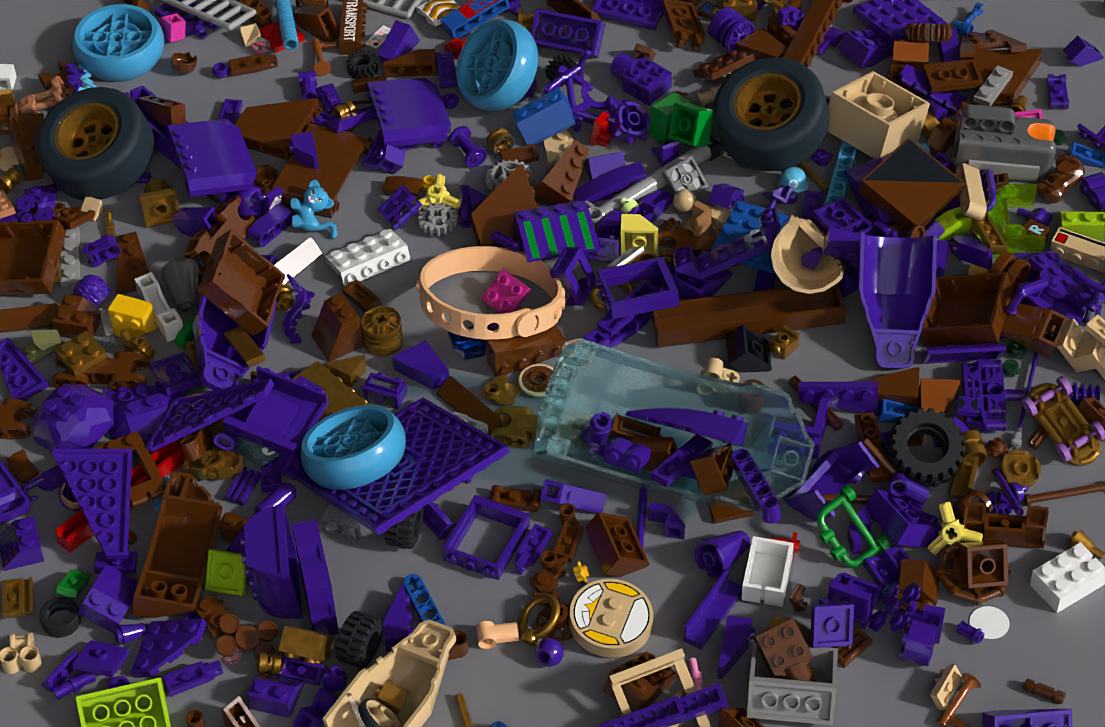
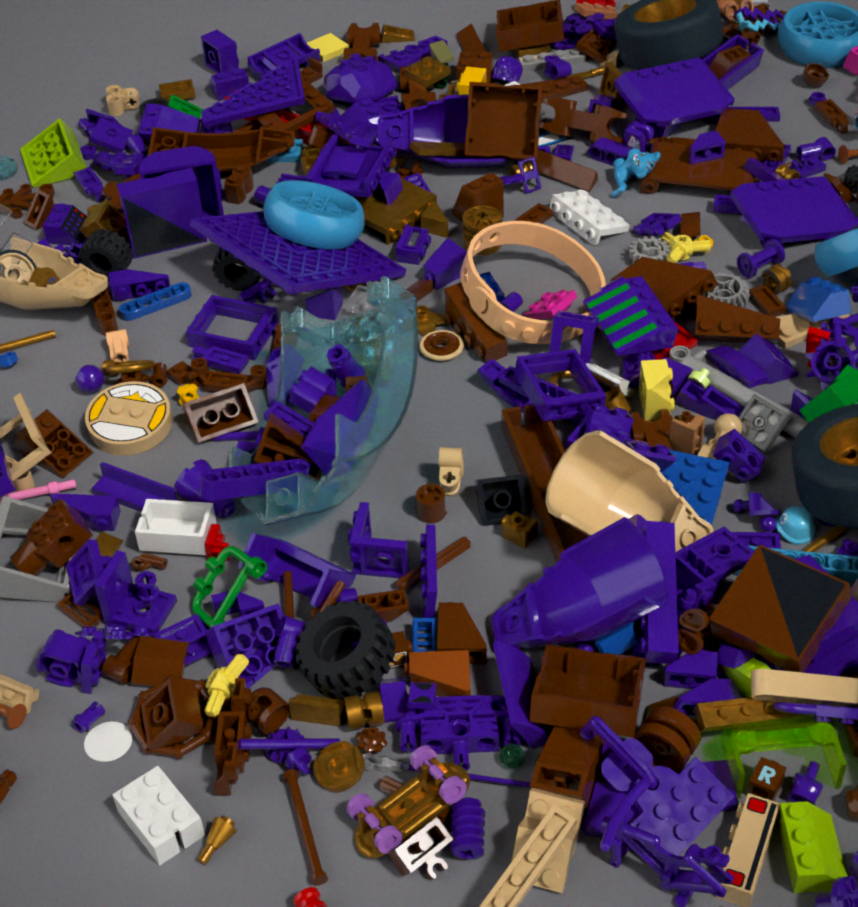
camera: 85 degrees right, 5 degrees down
dark purple brick [375,144,405,174] -> none

